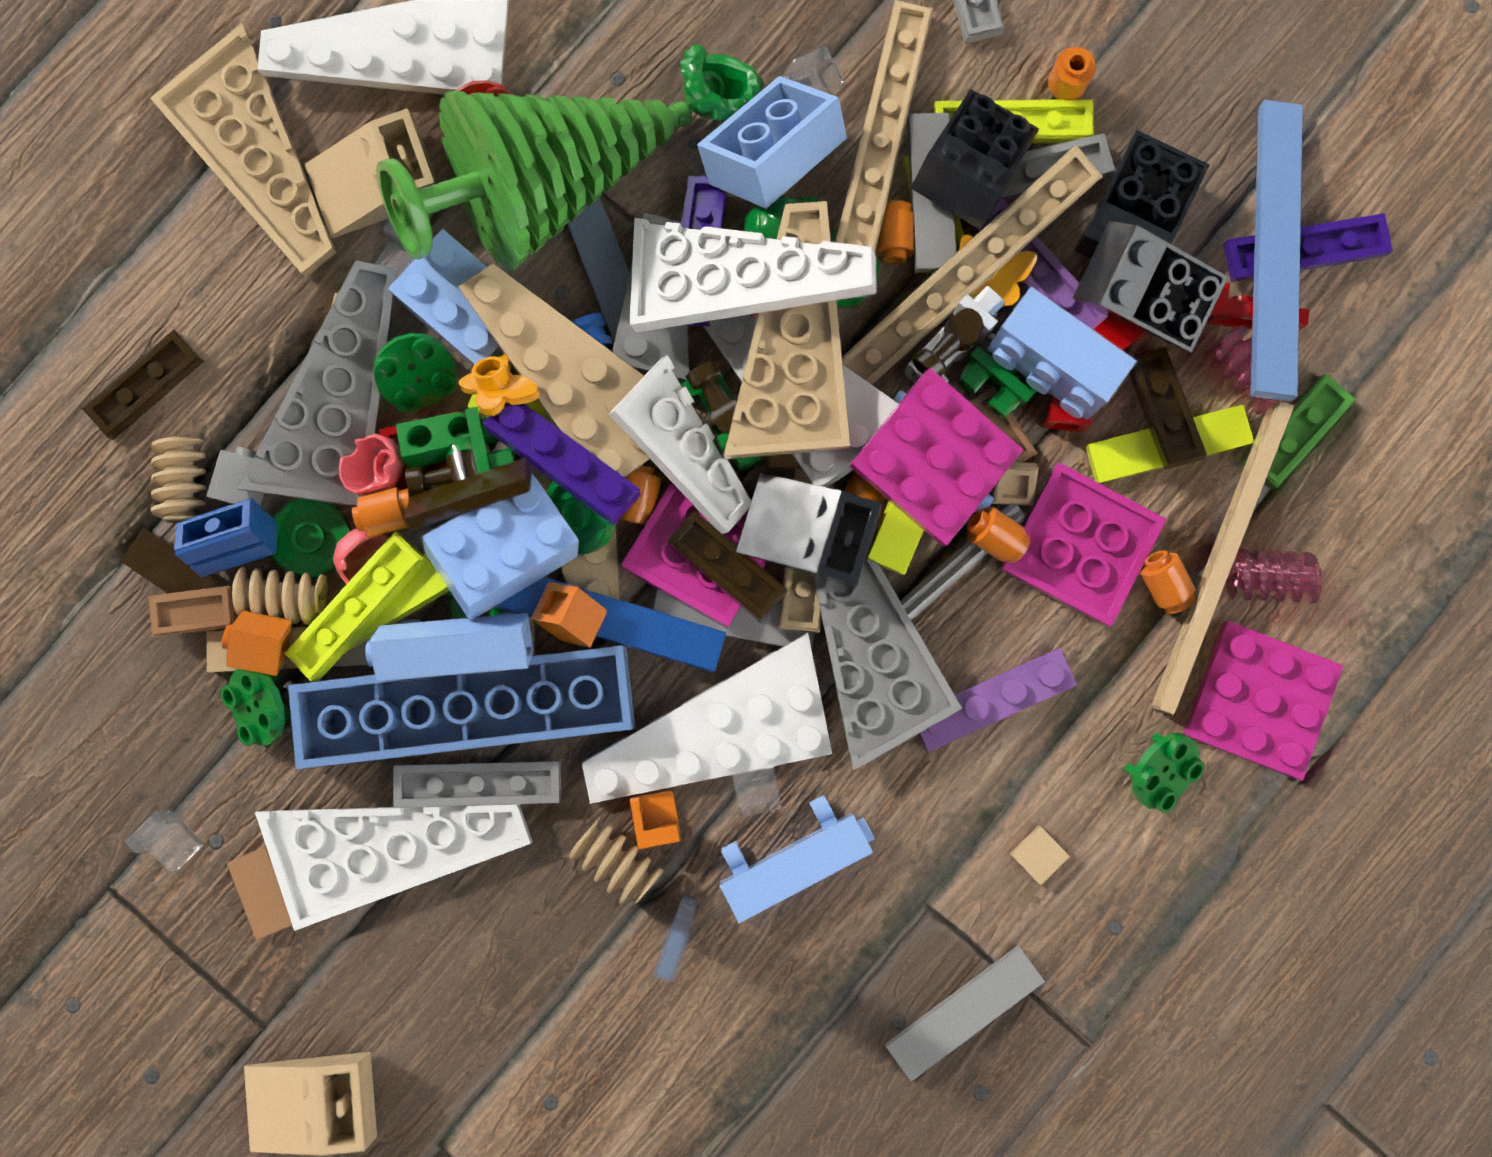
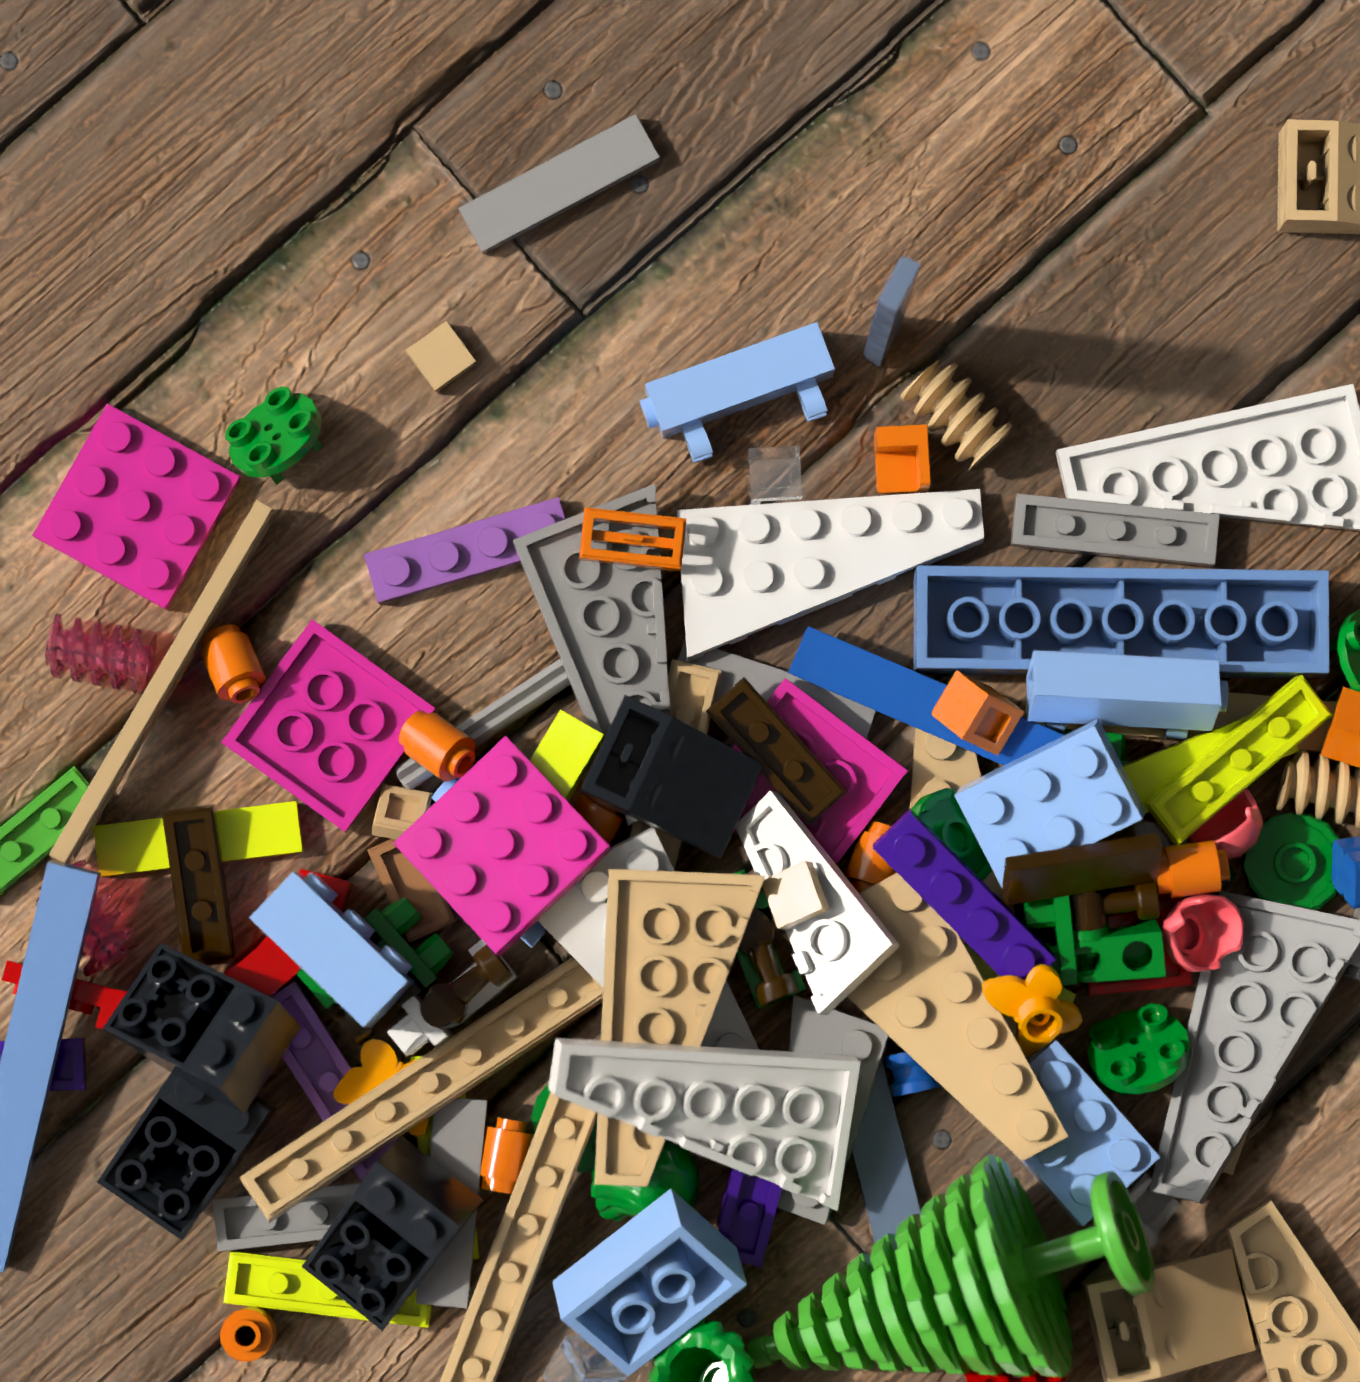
camera: 175 degrees left, 0 degrees up
none -> orange tile [579,507,687,572]
none -> tile [762,860,829,930]

